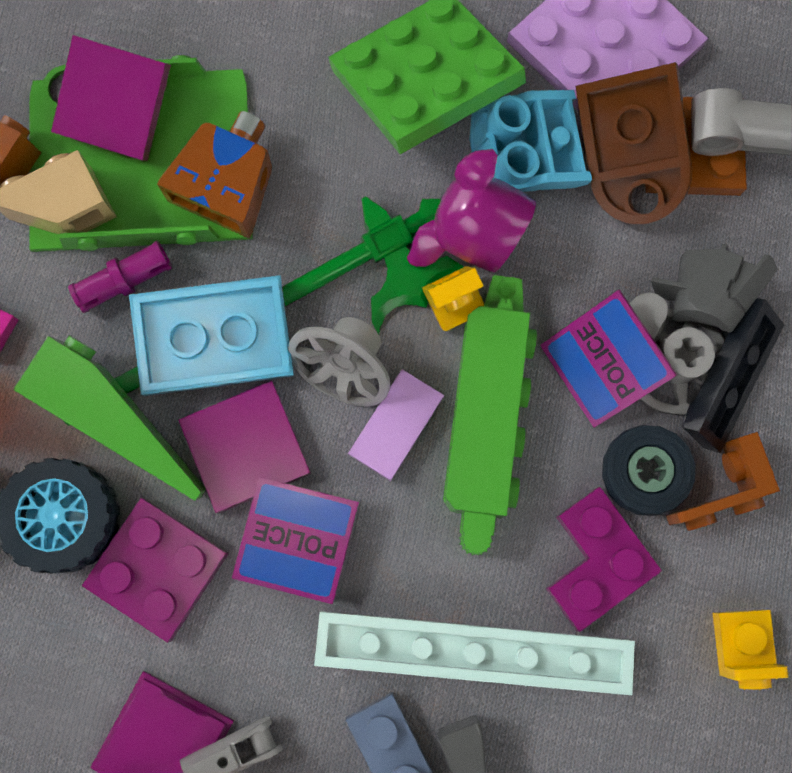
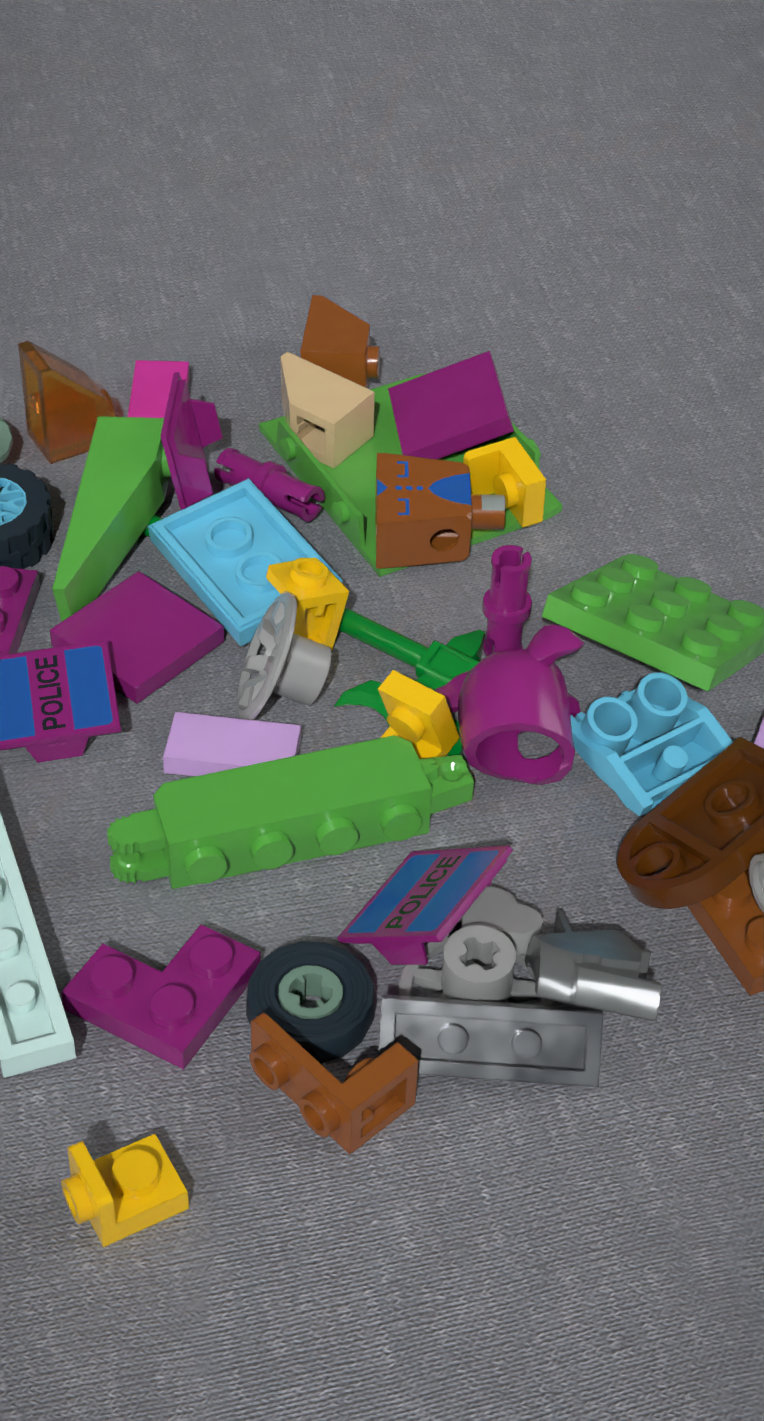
camera: 65 degrees right, 35 degrees down
none -> magenta piece [160,372,223,510]
none -> yellow bracket [266,558,349,651]
none -> yellow bracket [463,437,546,528]
none -> magenta pin [482,545,532,656]

